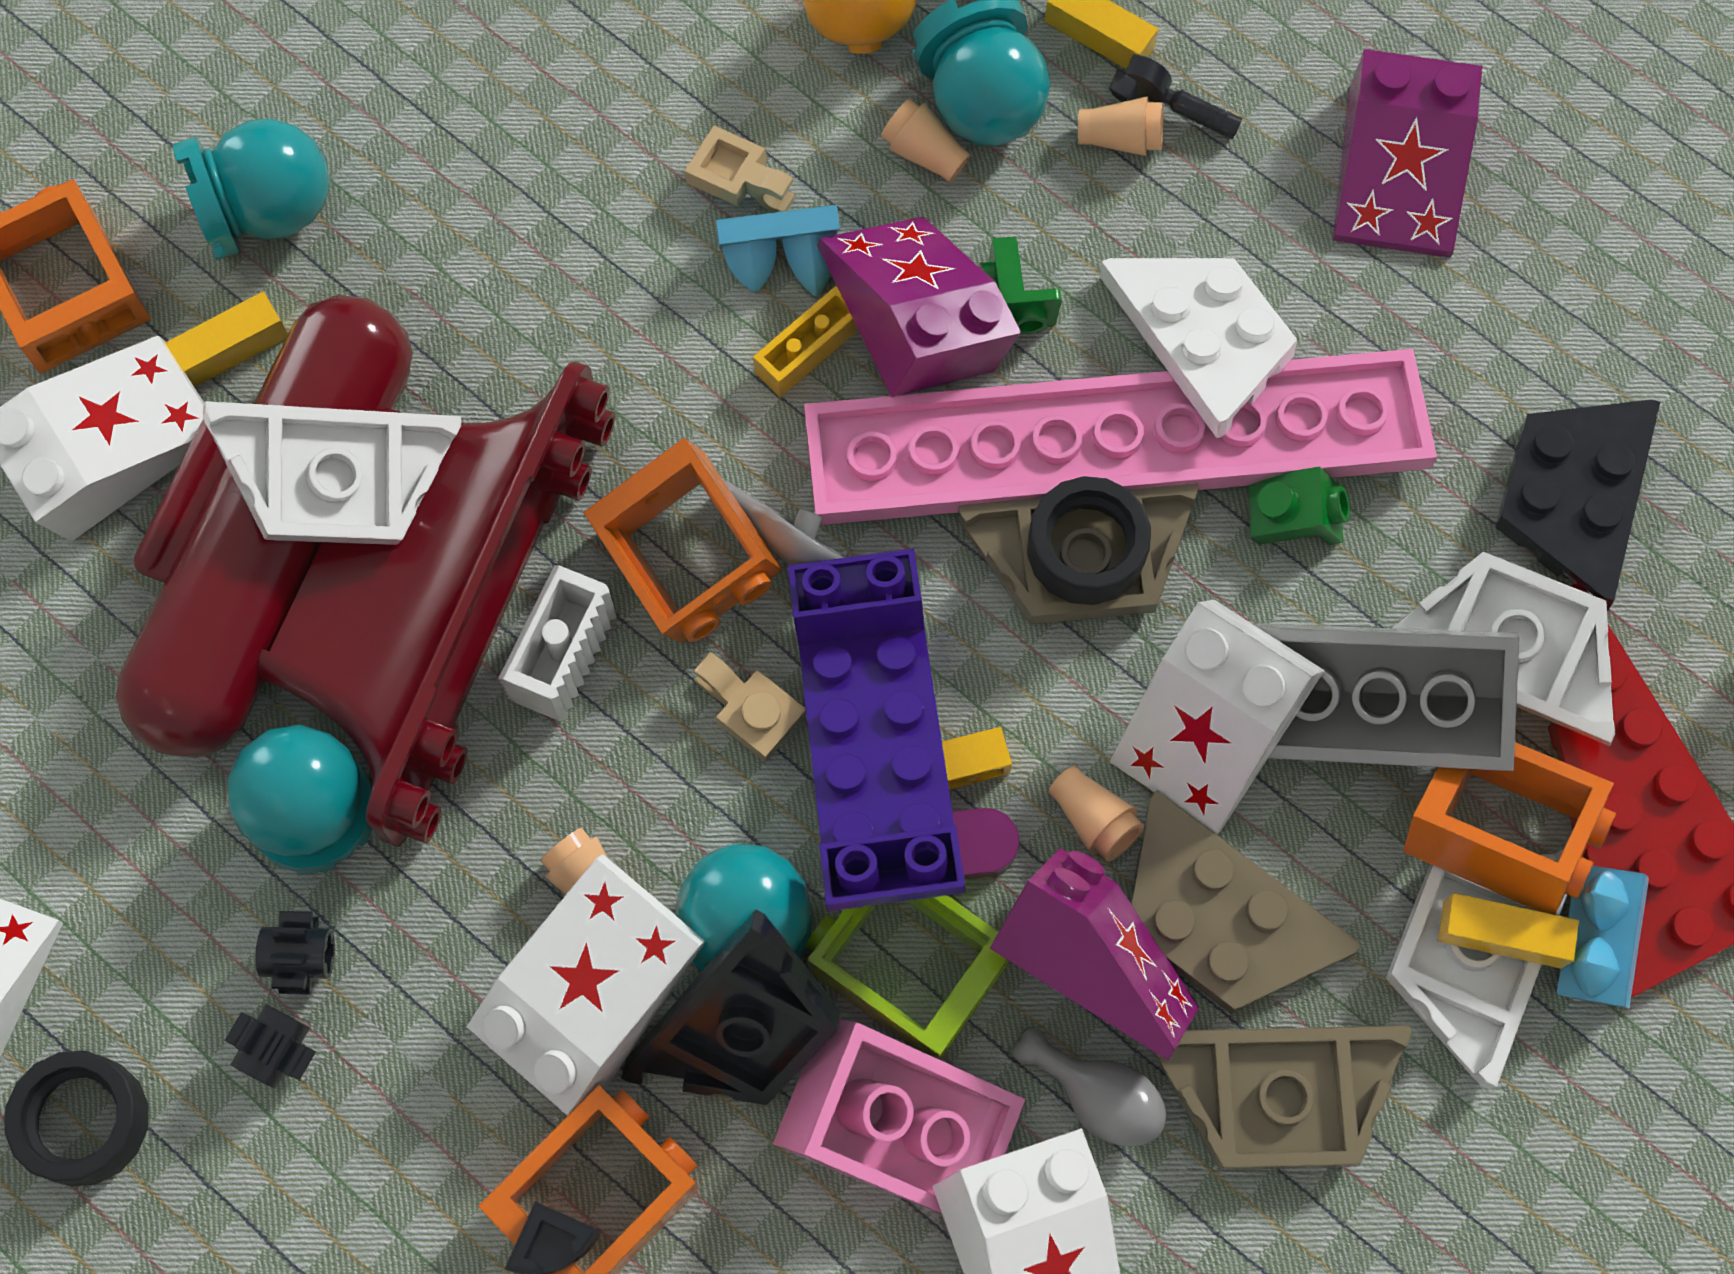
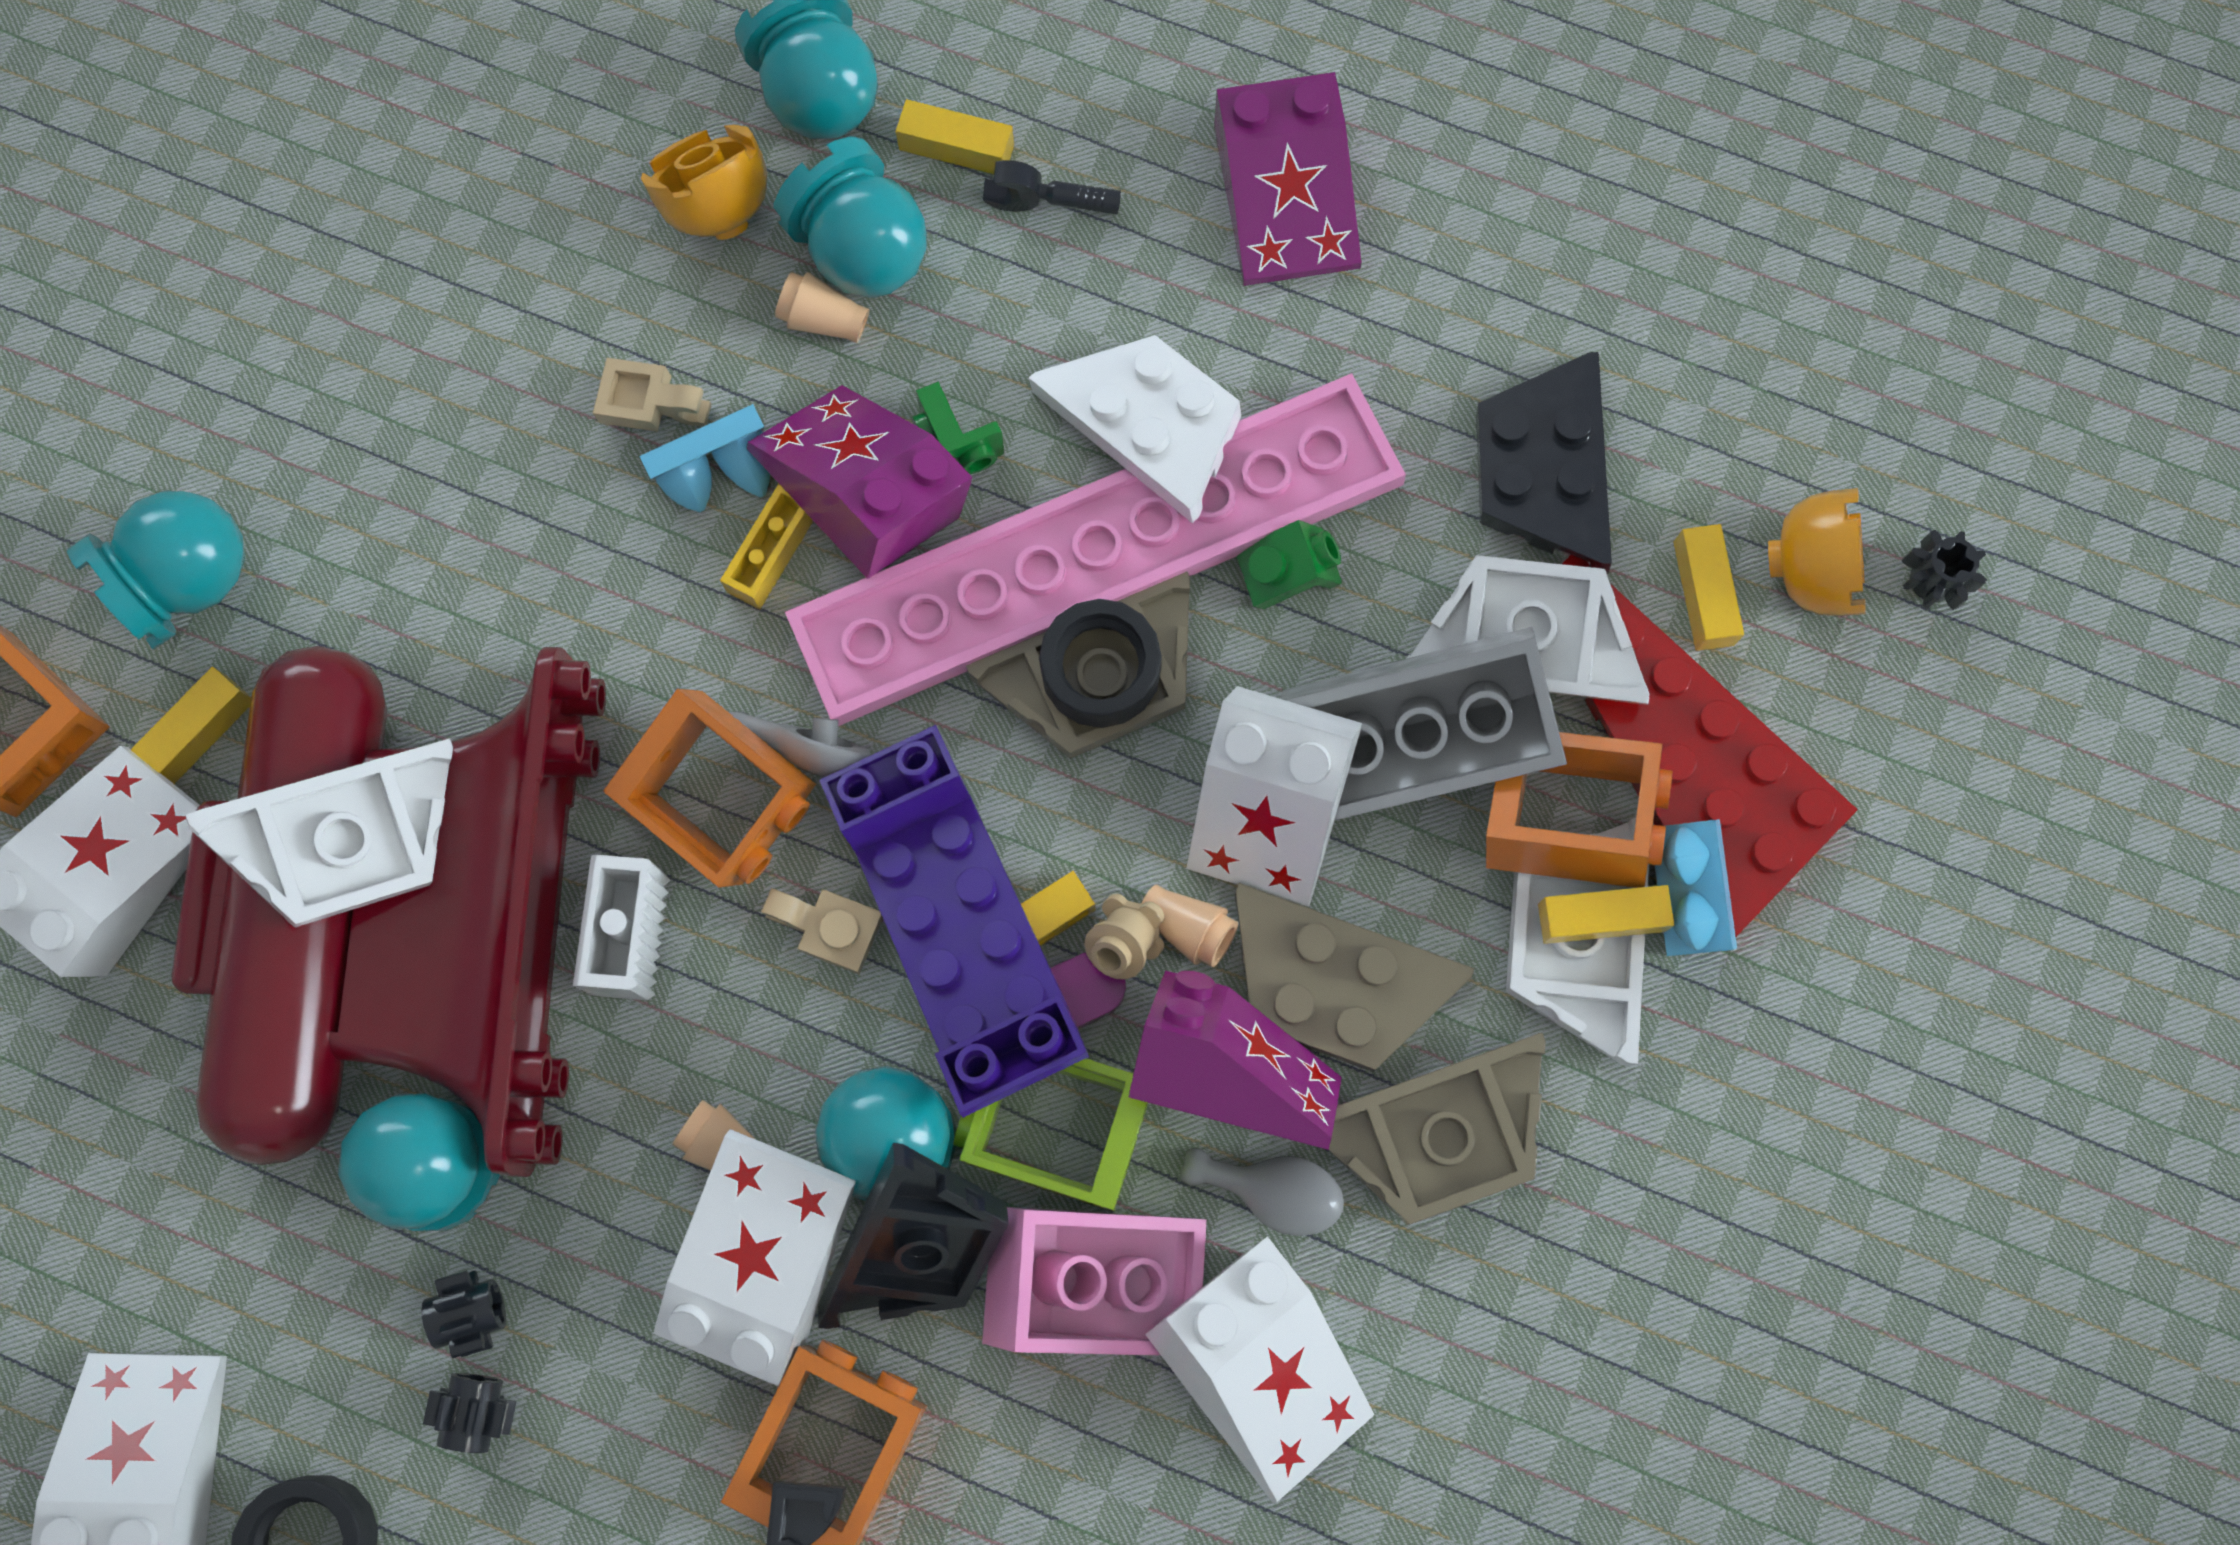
camera: 15 degrees left, 5 degrees up
light nougat cone [1078,96,1163,157] -> none
none -> tan brick [1084,893,1165,980]
none -> yellow piece [1673,524,1744,651]

